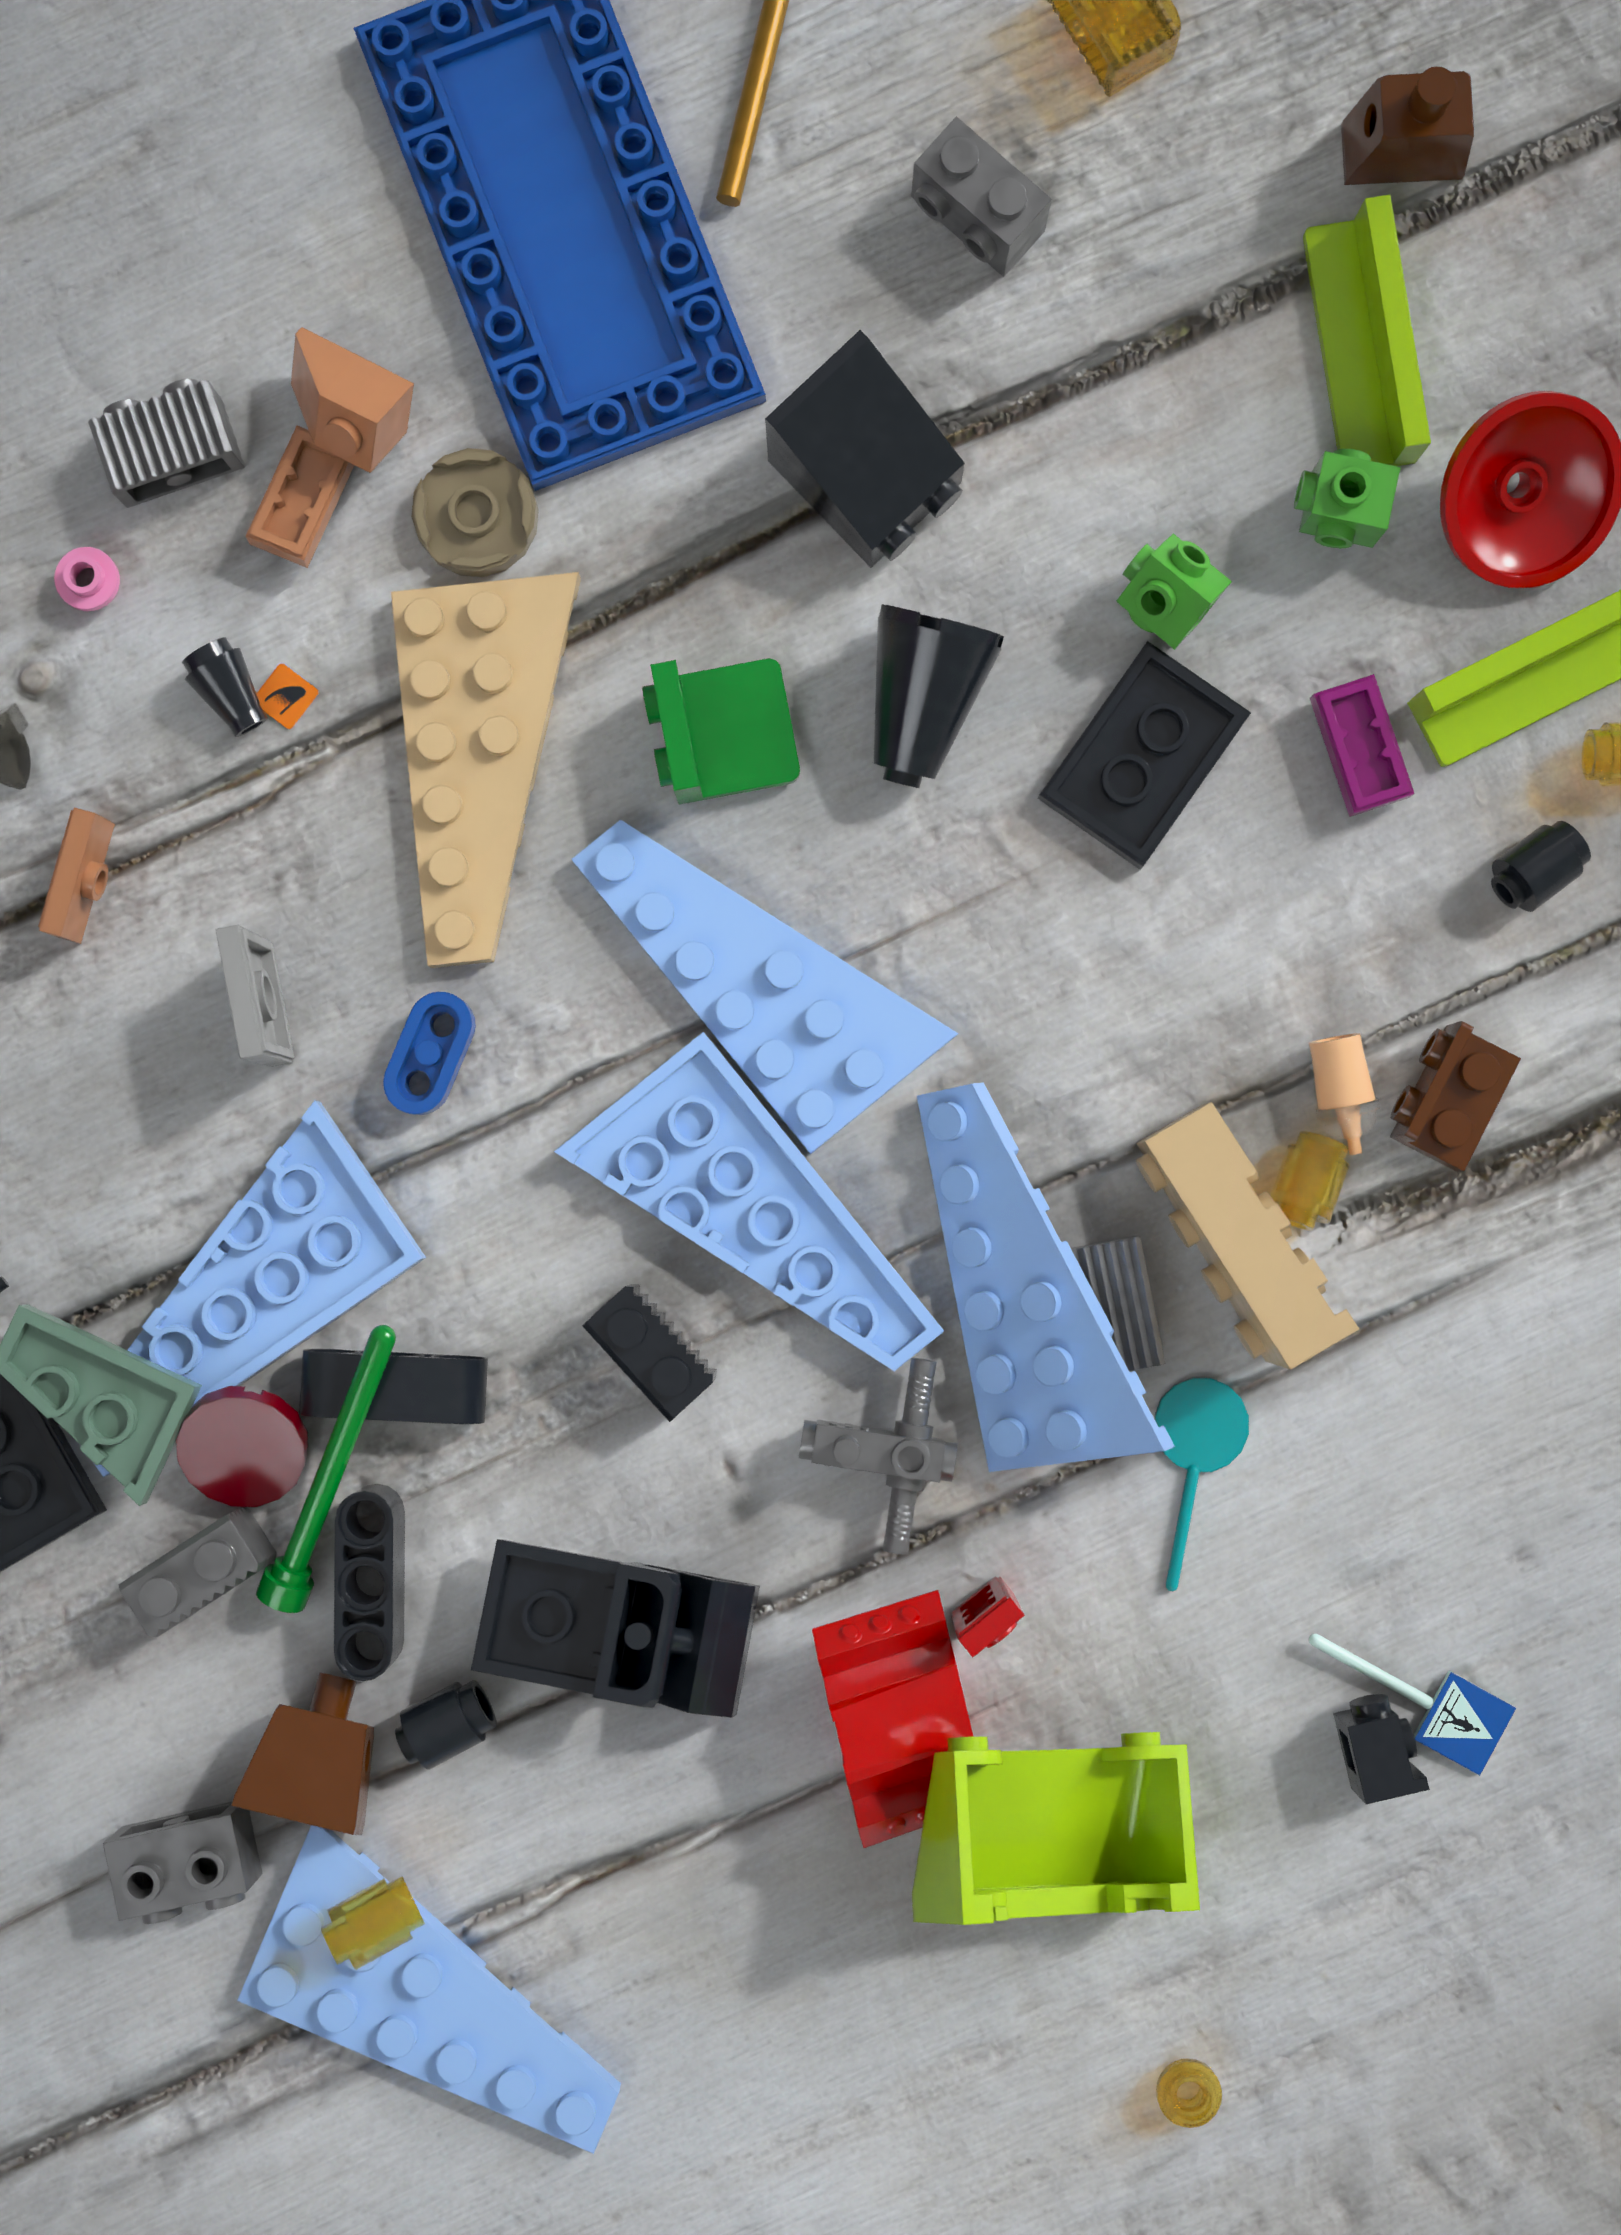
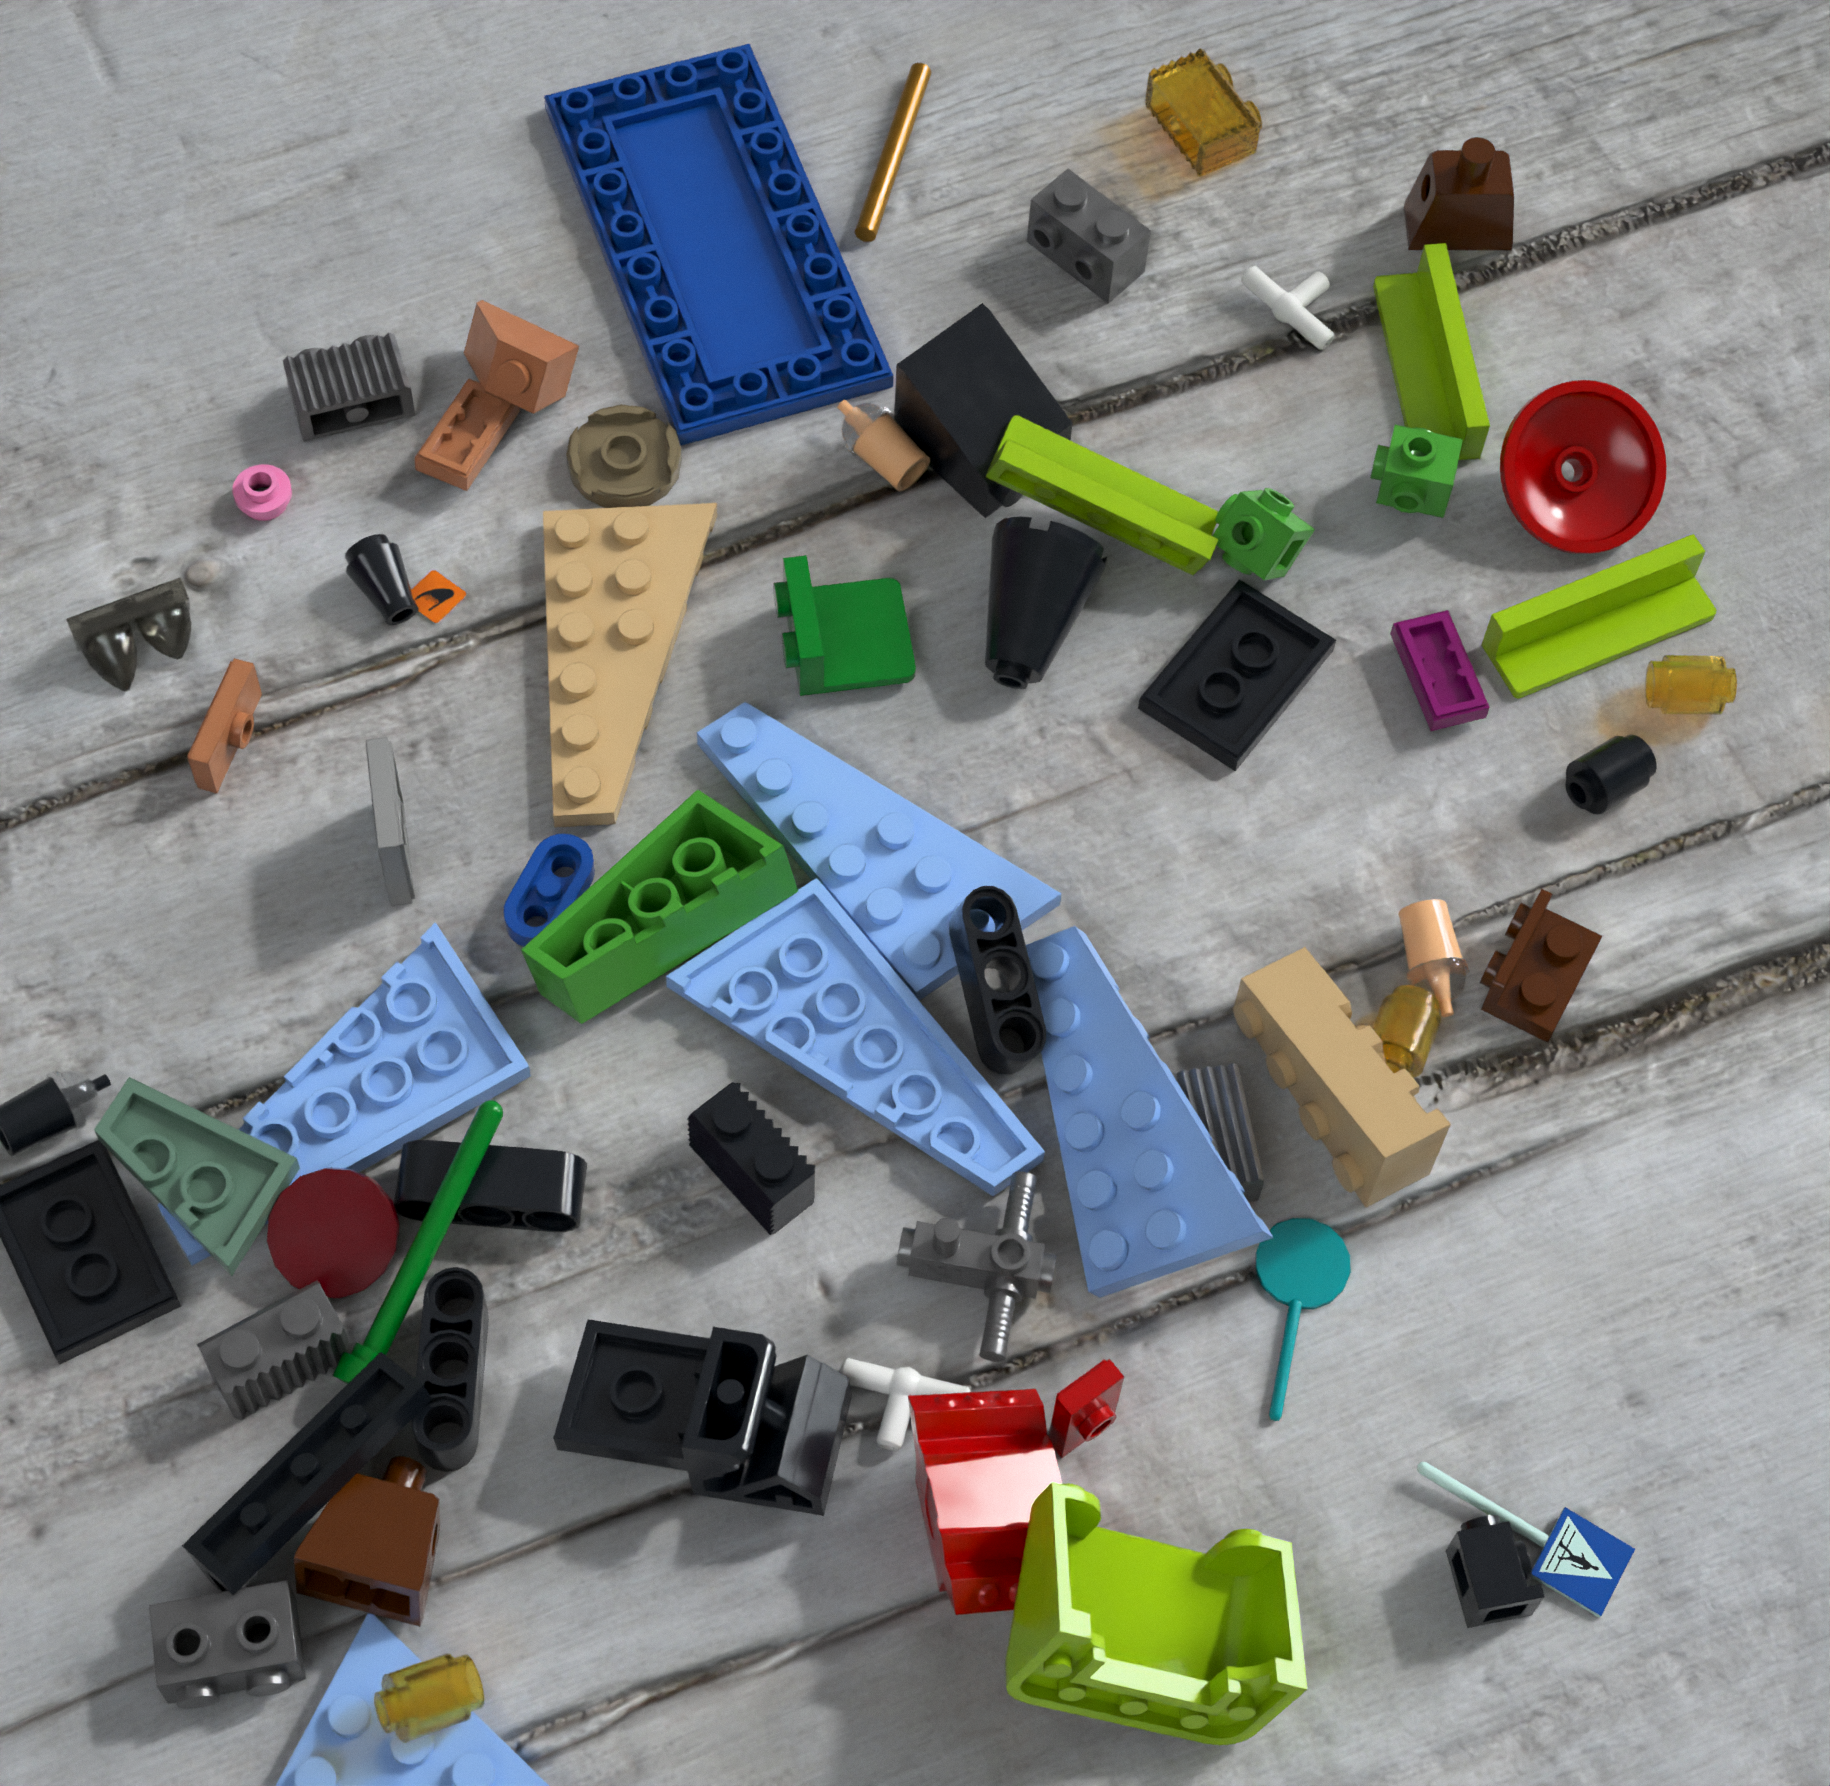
camera: 10 degrees left, 25 degrees down
black brick [395,1680,497,1770] -> none
none -> black fence [182,1352,432,1595]
none -> bright green wedge [521,790,798,1024]
none -> light nougat piece [837,400,930,491]
none -> white piece [840,1358,971,1451]
none -> black beam [949,886,1046,1074]
none -> lime panel [985,415,1219,576]
none -> white piece [1241,266,1334,350]

